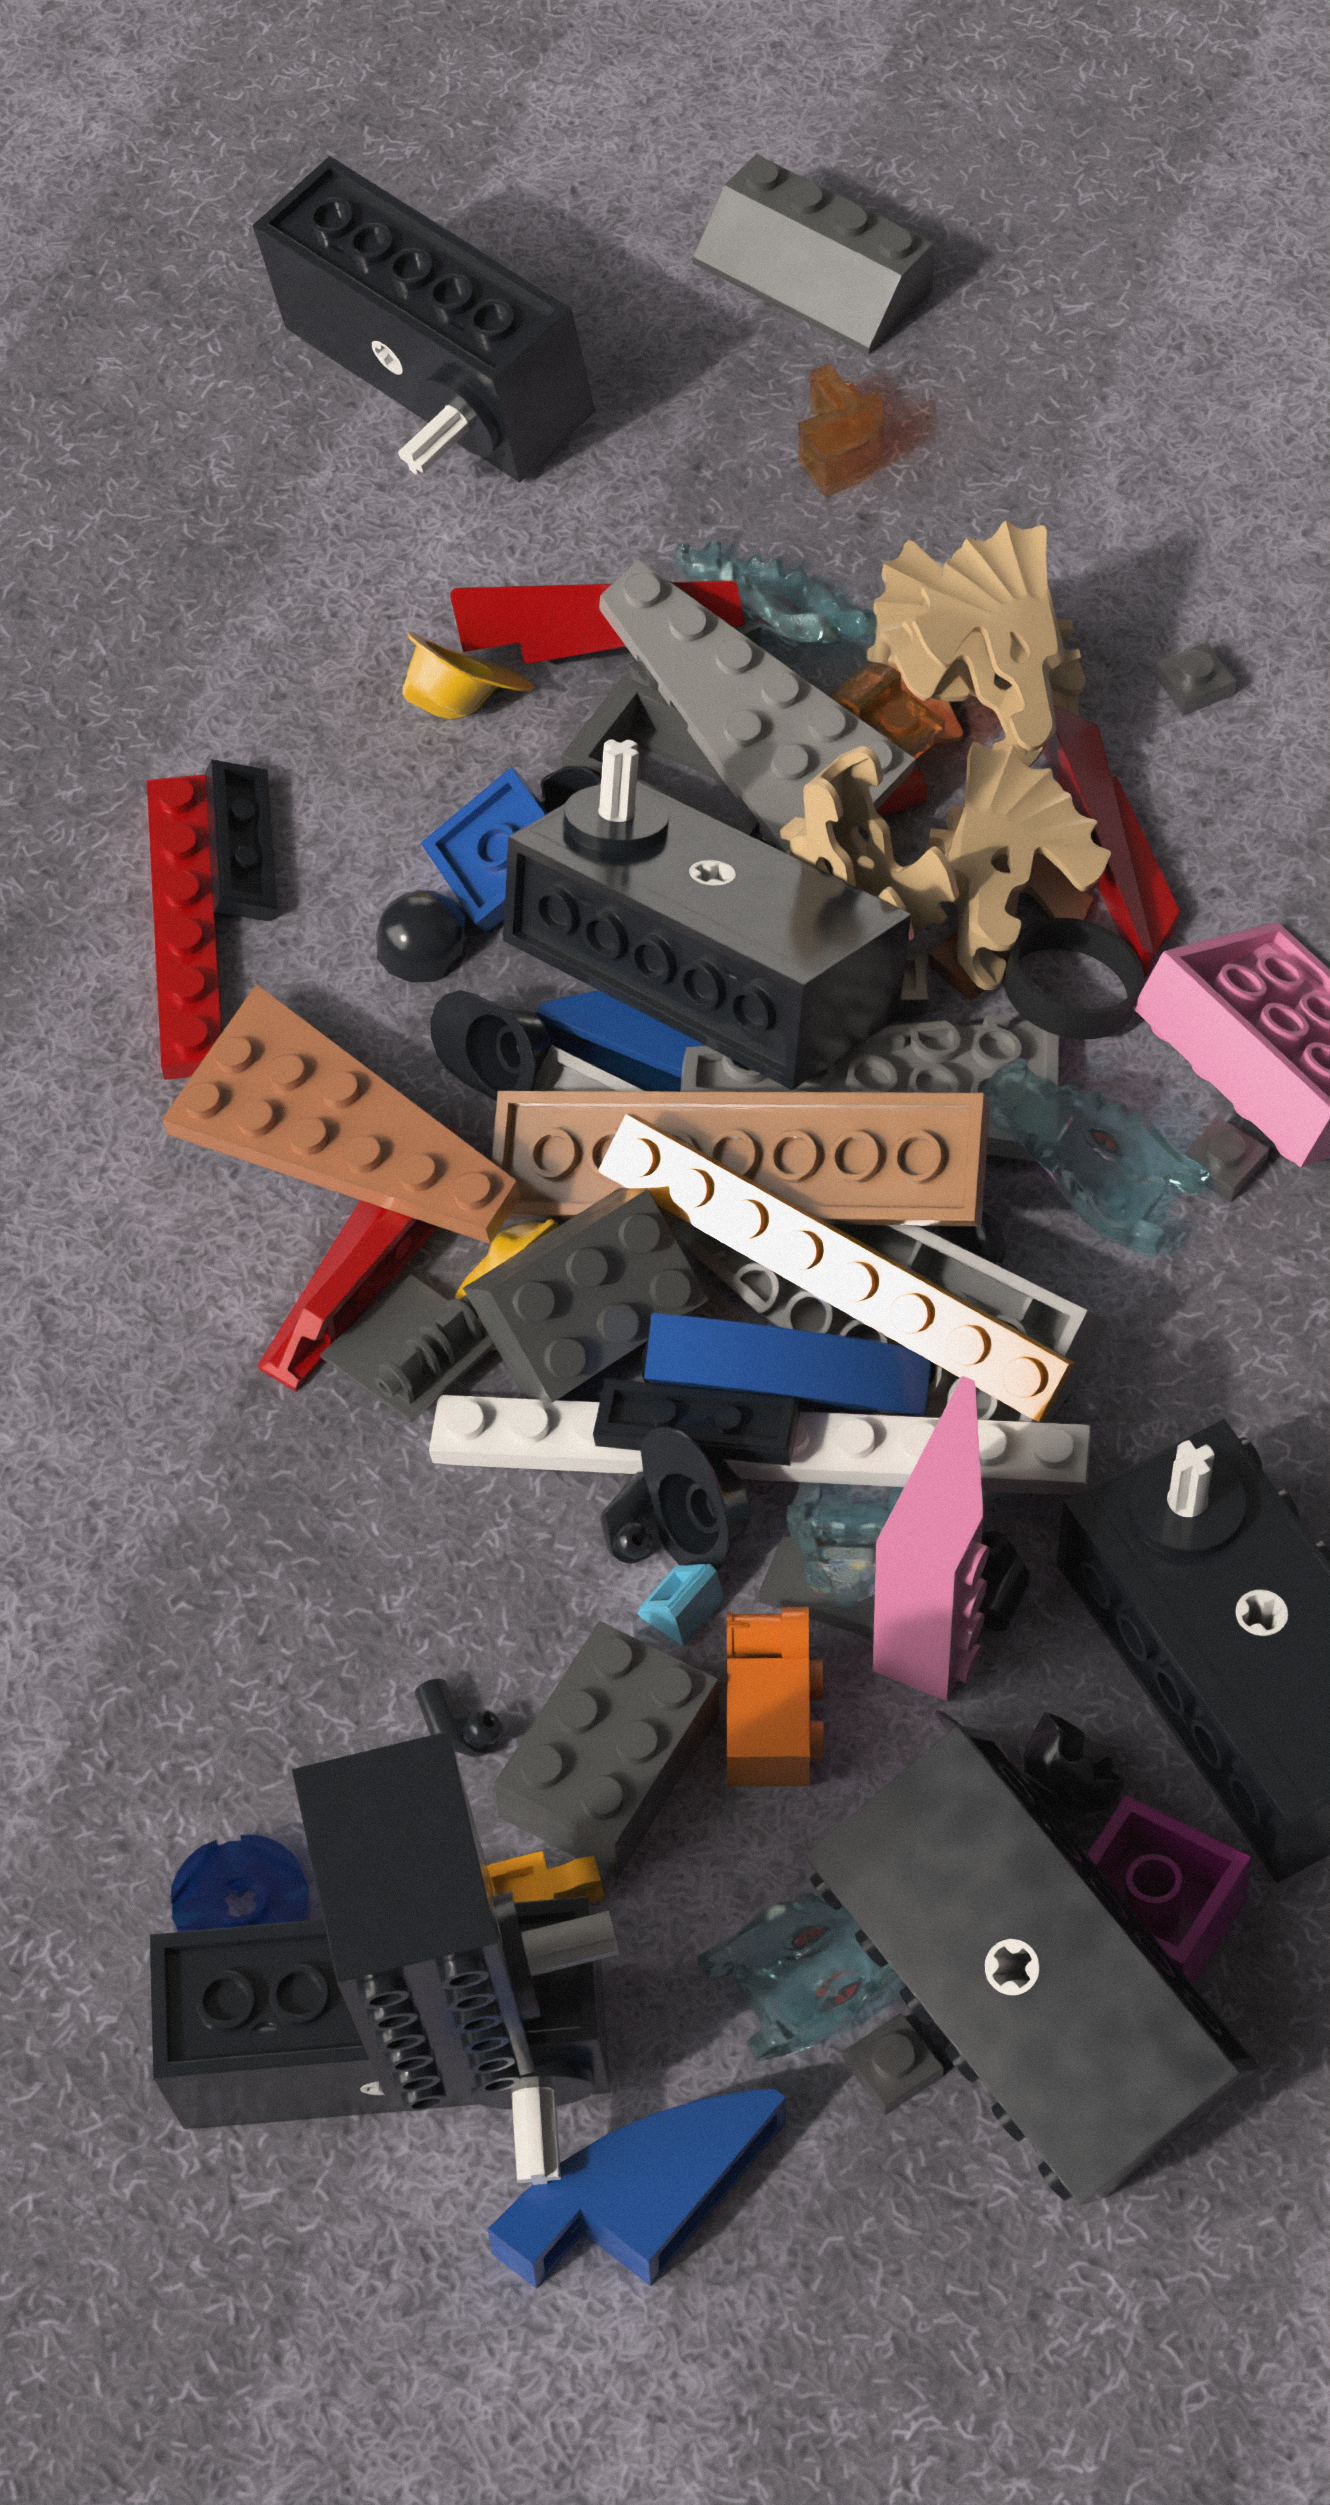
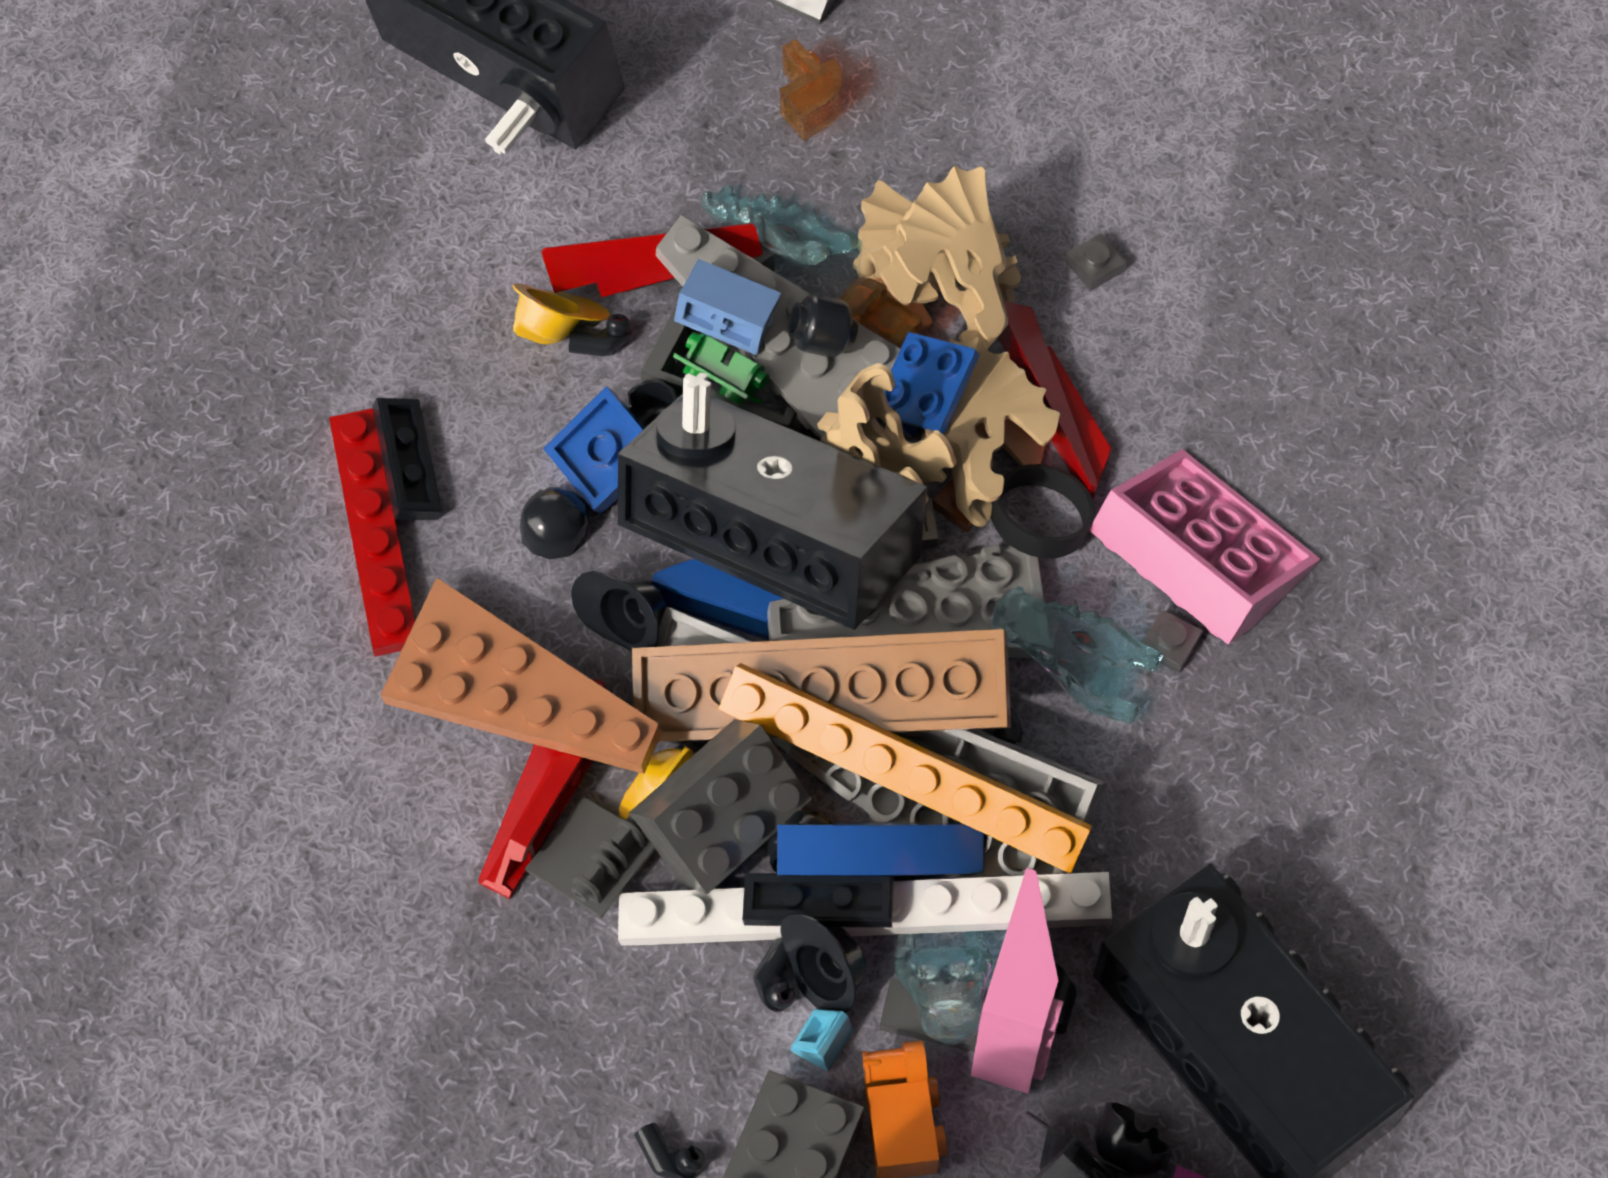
camera: 10 degrees left, 5 degrees up
none -> black arm [569,314,632,357]
none -> green hinge [673,332,769,406]
none -> medium blue hinge [674,259,781,355]
none -> black head [788,294,858,358]
none -> blue bracket [884,332,980,437]

